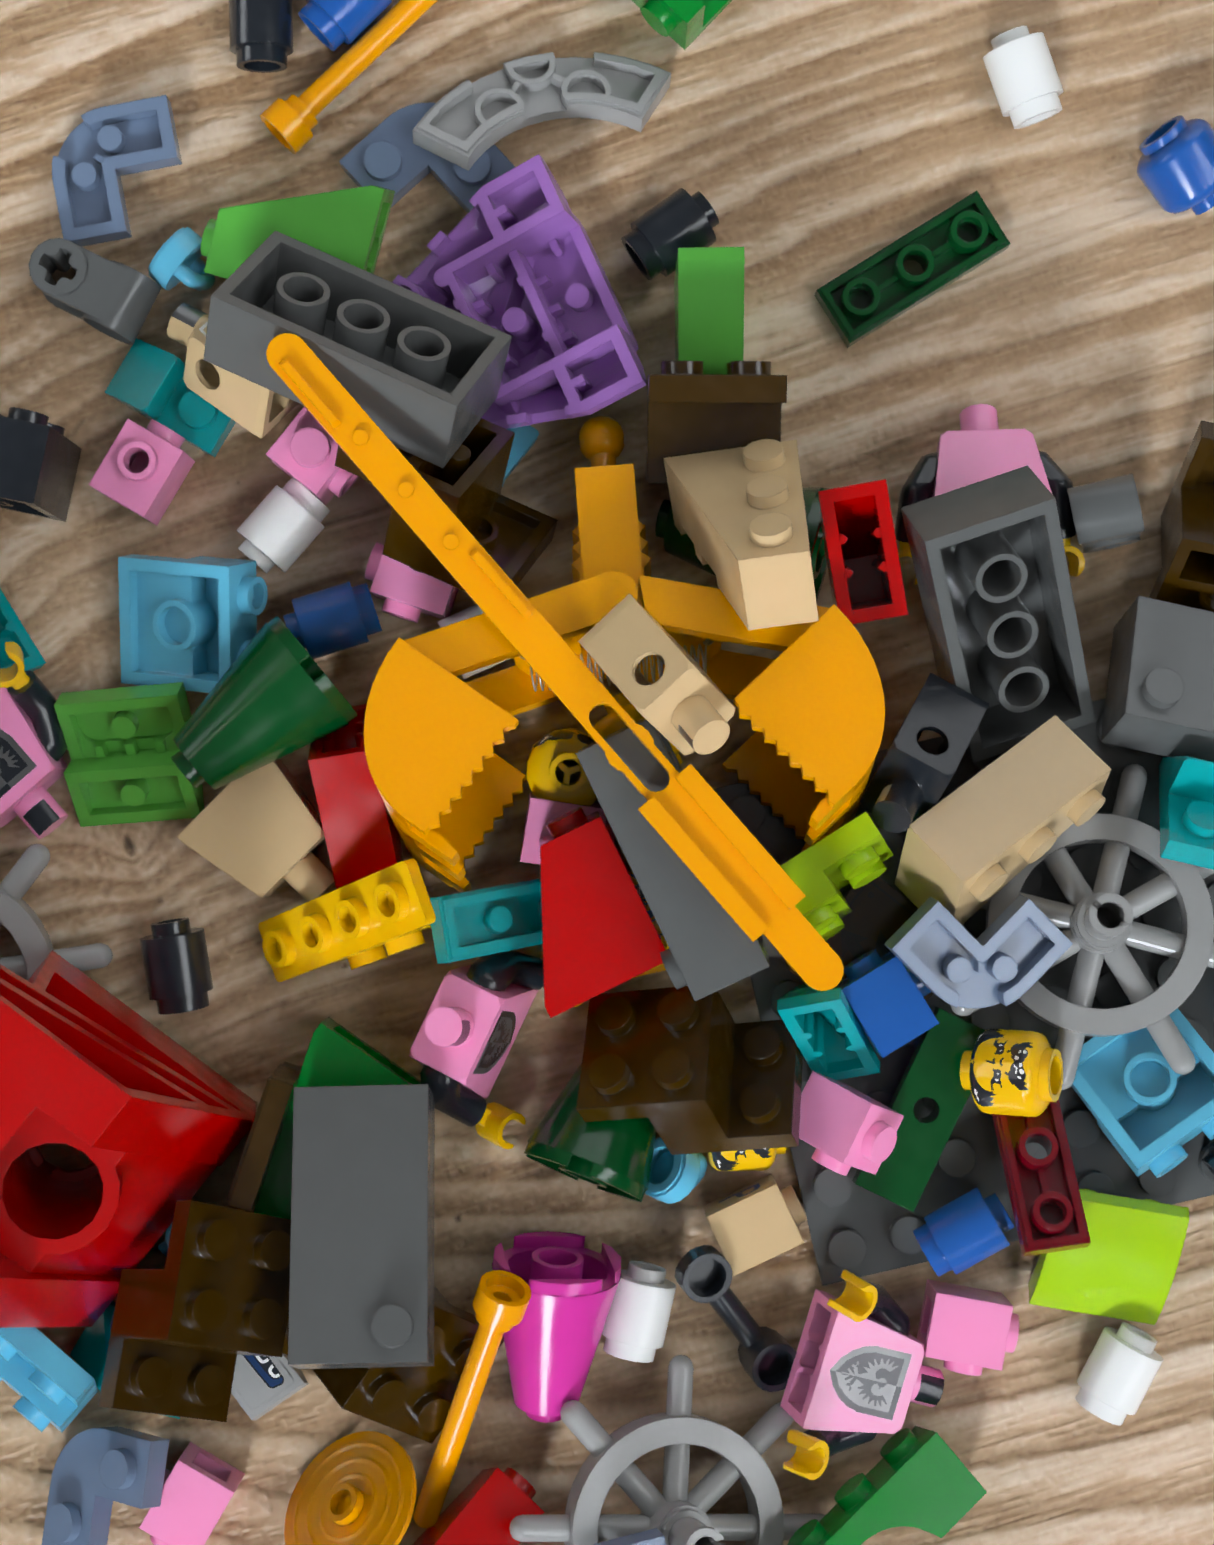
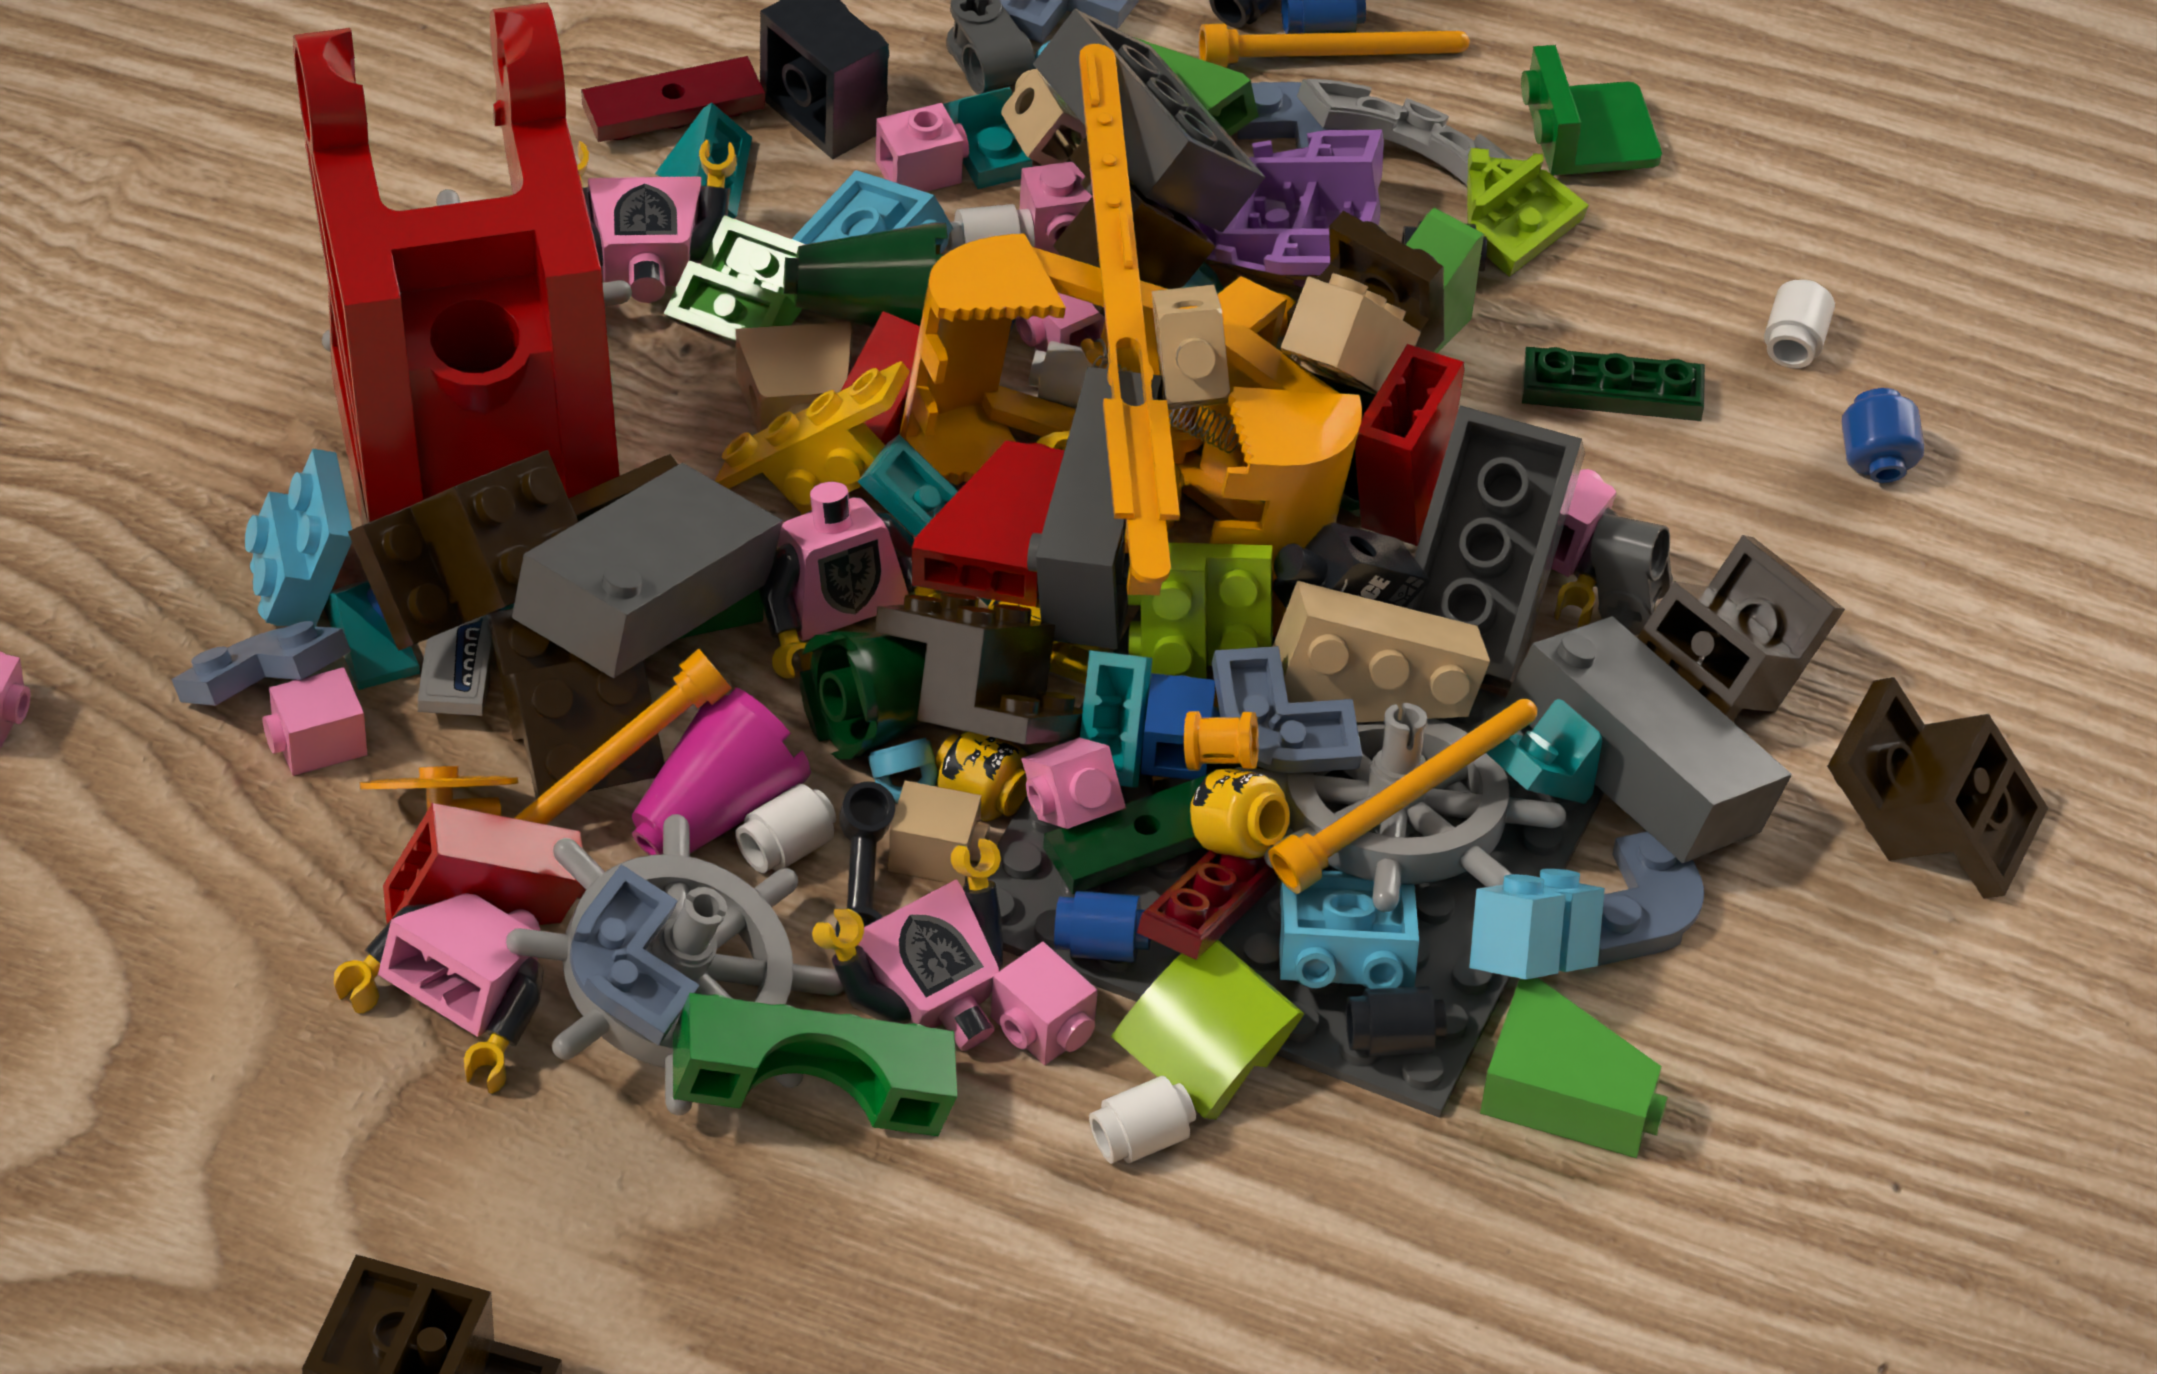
camera: 30 degrees right, 40 degrees down
black brick [140,918,213,1015] -> none
none -> light orange bush [1184,711,1259,771]
none -> light orange piece [1268,699,1537,894]
none -> lime slope [1467,148,1589,277]

